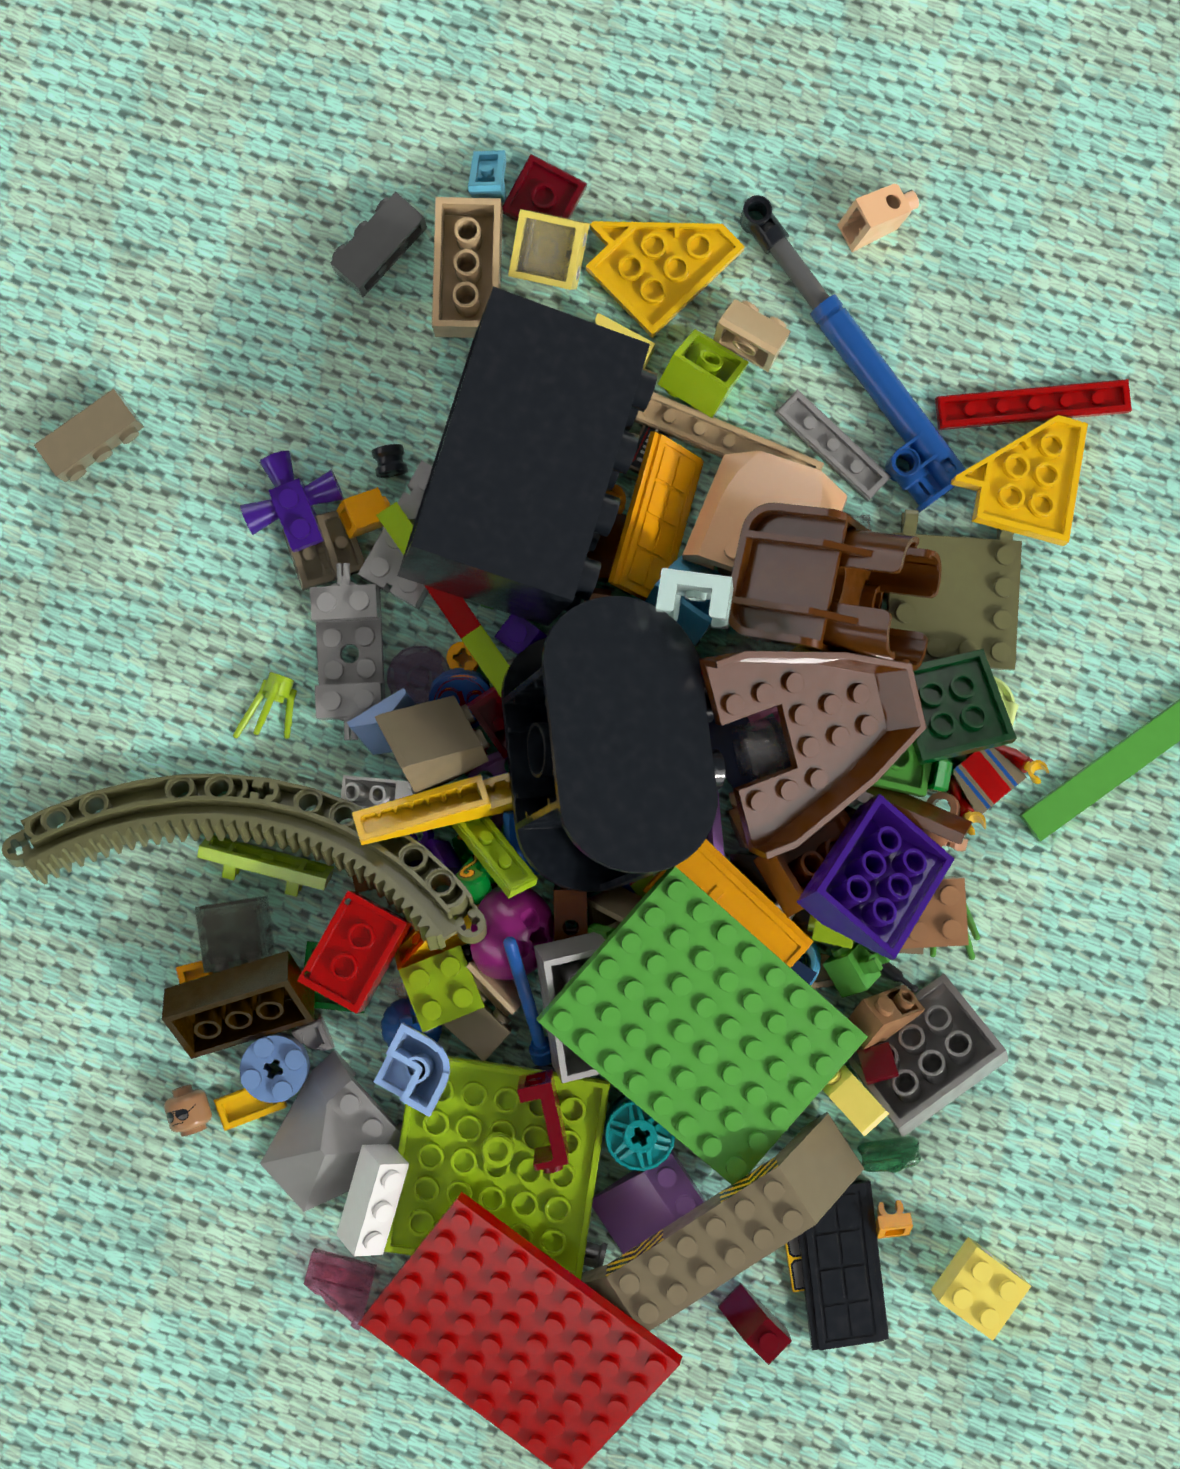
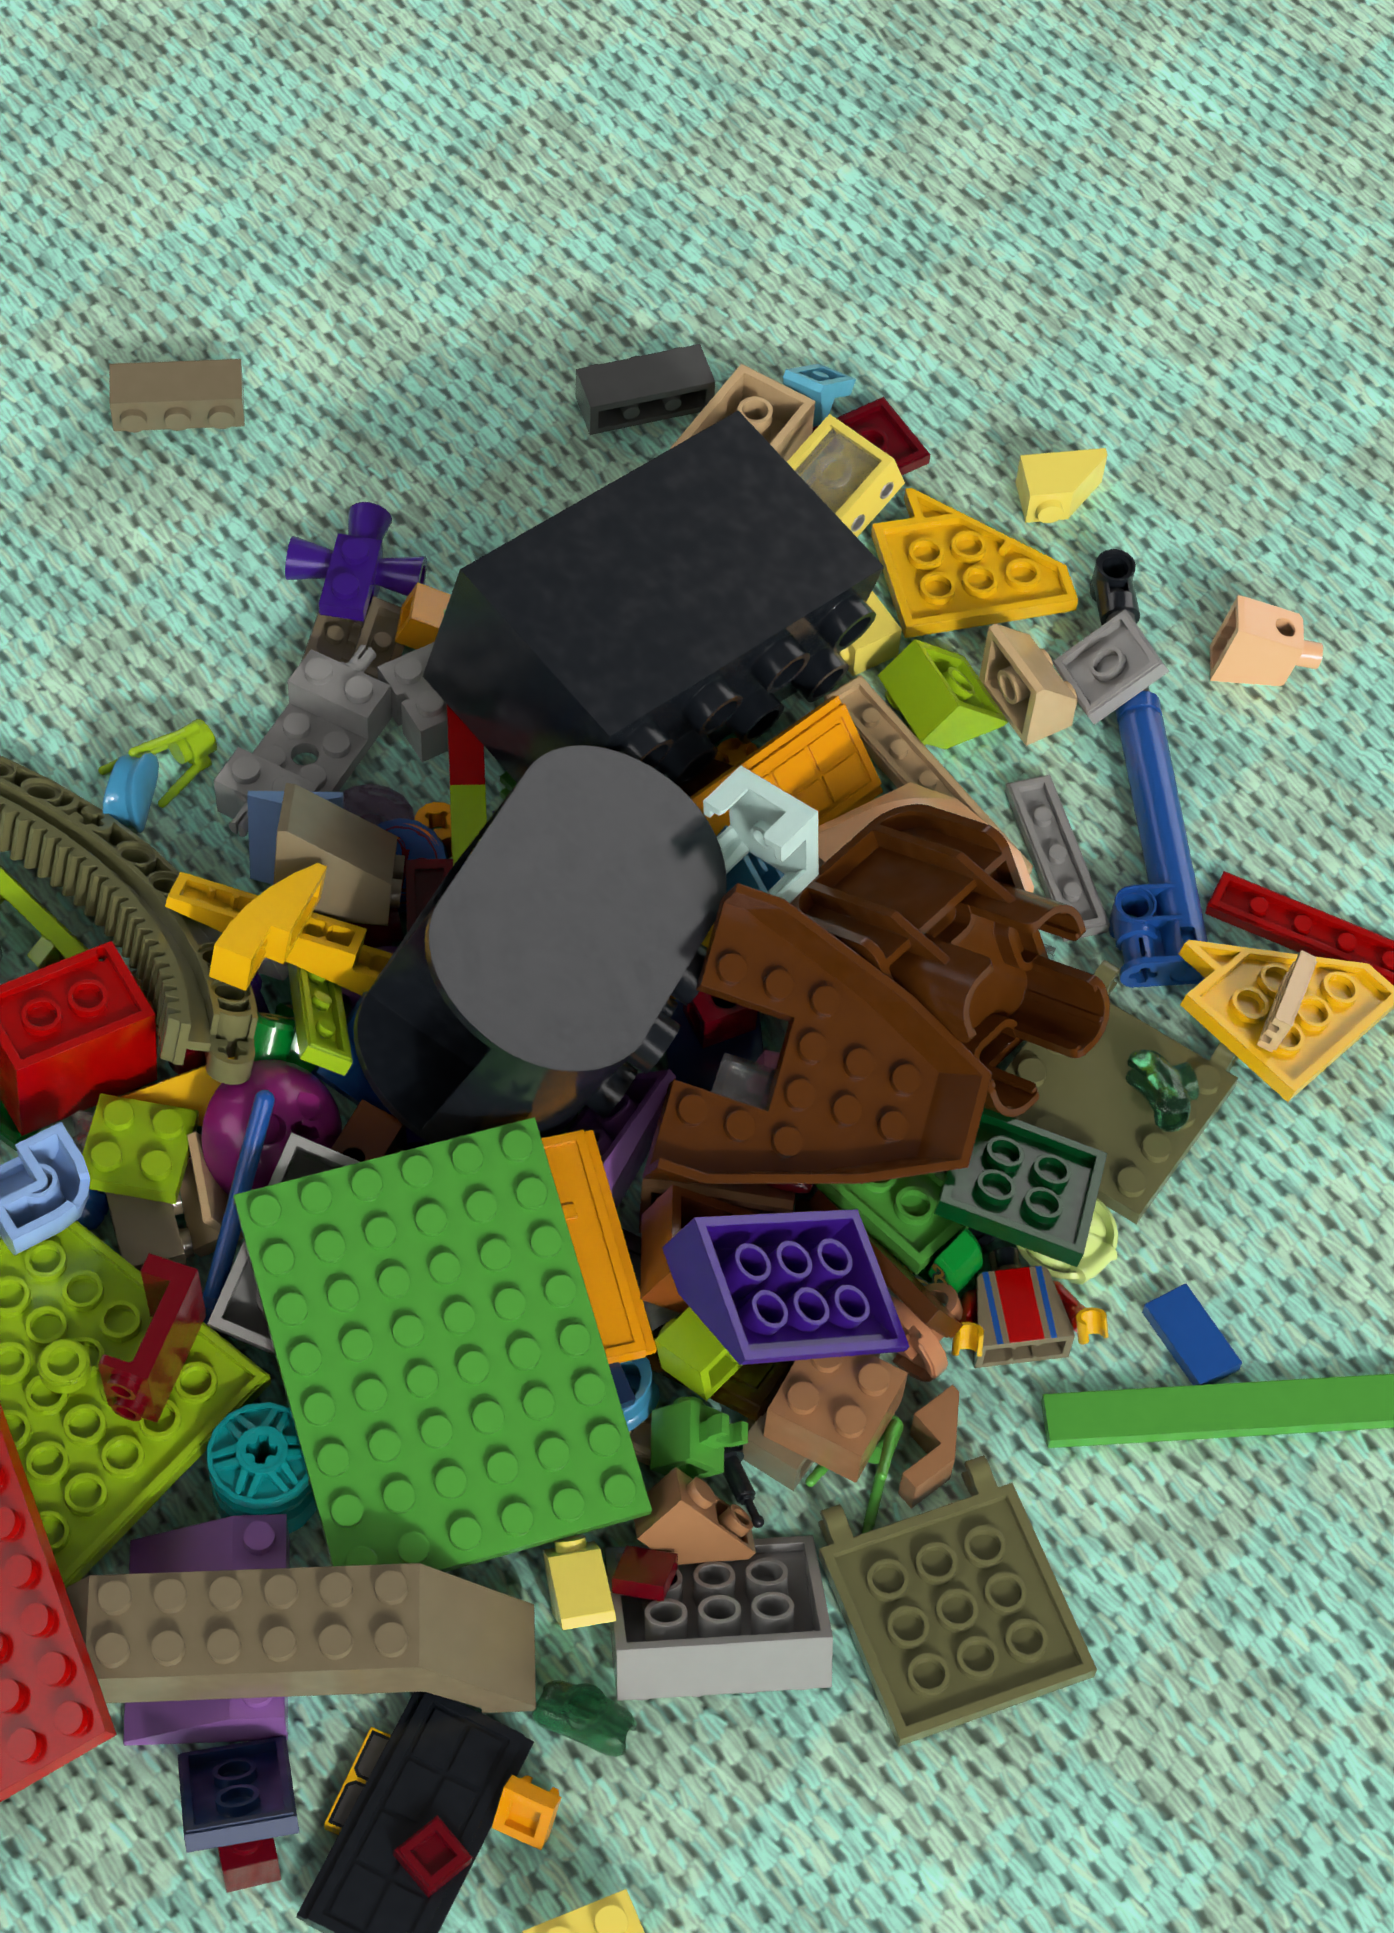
camera: 30 degrees right, 30 degrees down
none -> dark azure piece [103,752,159,833]
none -> dark blue tile [177,1736,299,1853]
none -> yellow slope [209,863,327,991]
none -> dark red tile [393,1815,473,1898]
none -> olive plate [818,1455,1097,1747]
none -> medium nougat slope [898,1385,959,1509]
none -> light yellow slope [1015,448,1108,523]
none -> light grey tile [1052,609,1169,725]
none -> clear green piece [1125,1049,1199,1133]
none -> blue tile [1142,1283,1242,1385]
none -> tan tile [1257,950,1317,1052]

